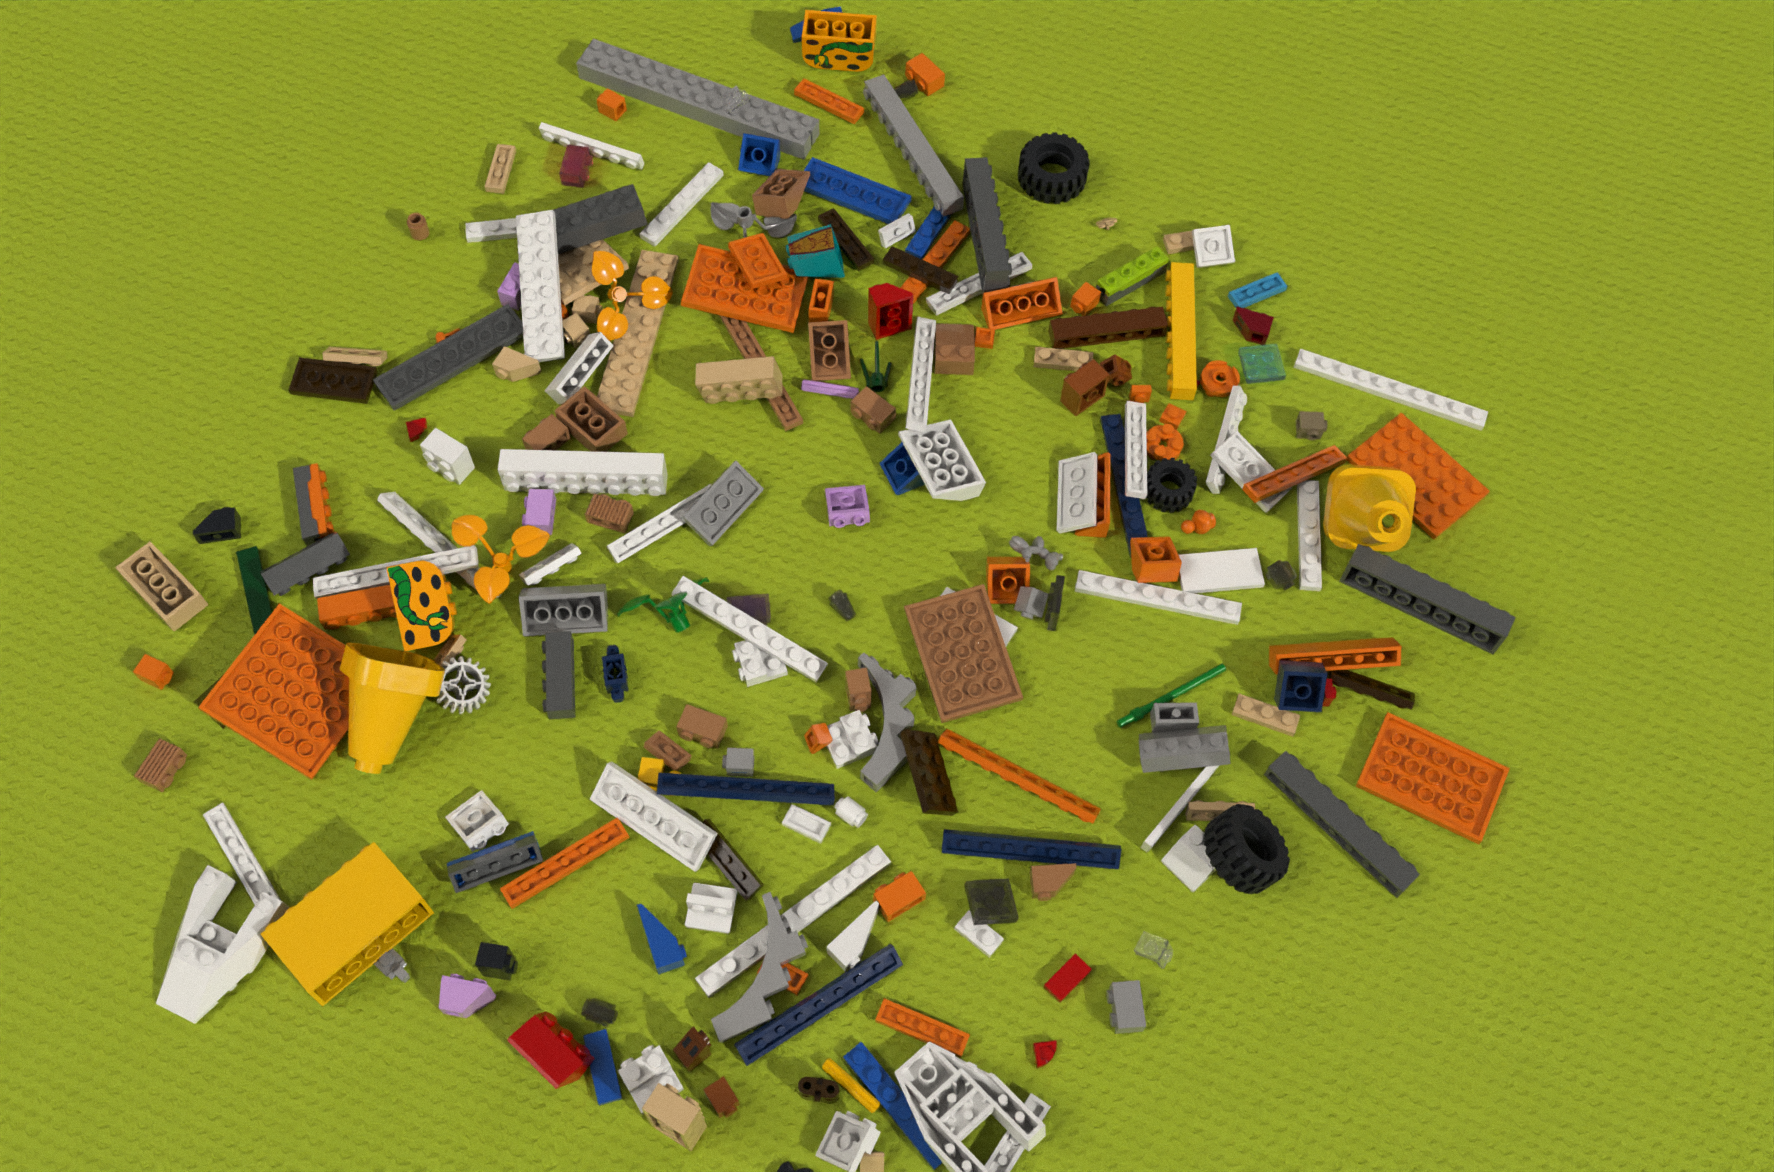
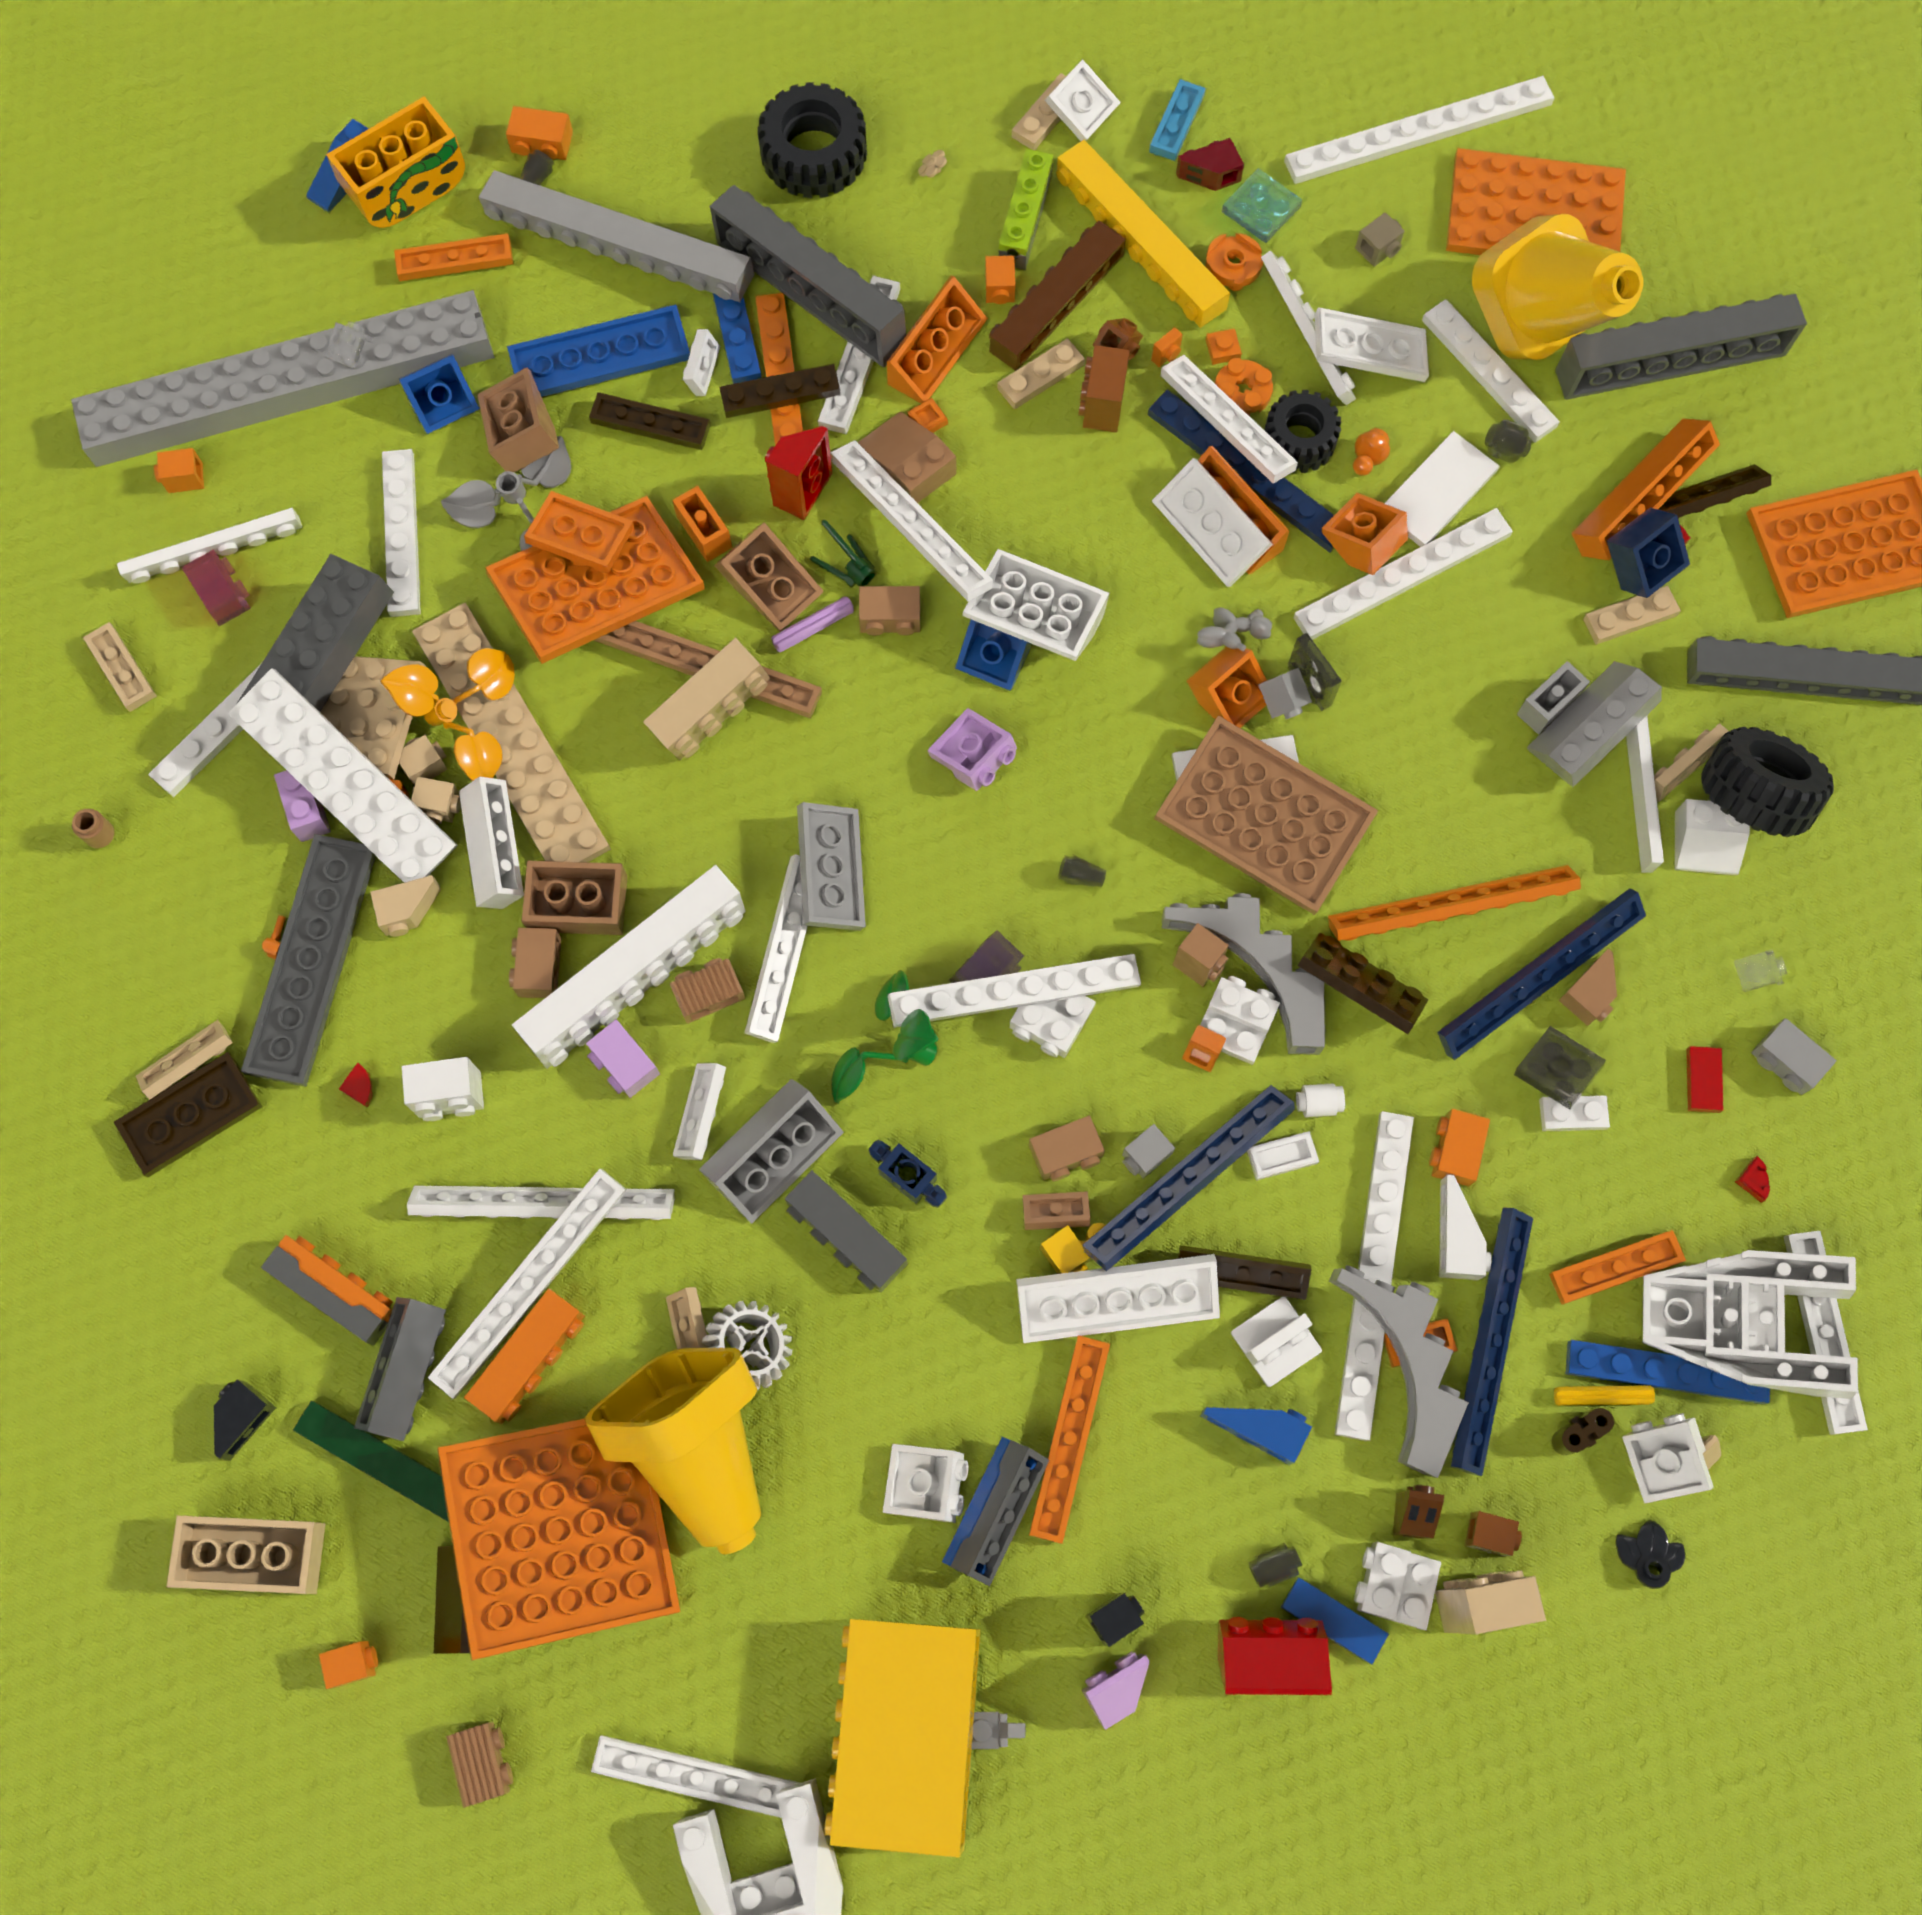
camera: 40 degrees left, 10 degrees up
light orange brick [386,561,457,652] -> none
light orange plant [452,515,550,604] -> none
teal slope [786,224,845,278] -> none
green bar [1116,663,1226,728] -> none
orange plate [1242,445,1347,503] -> none

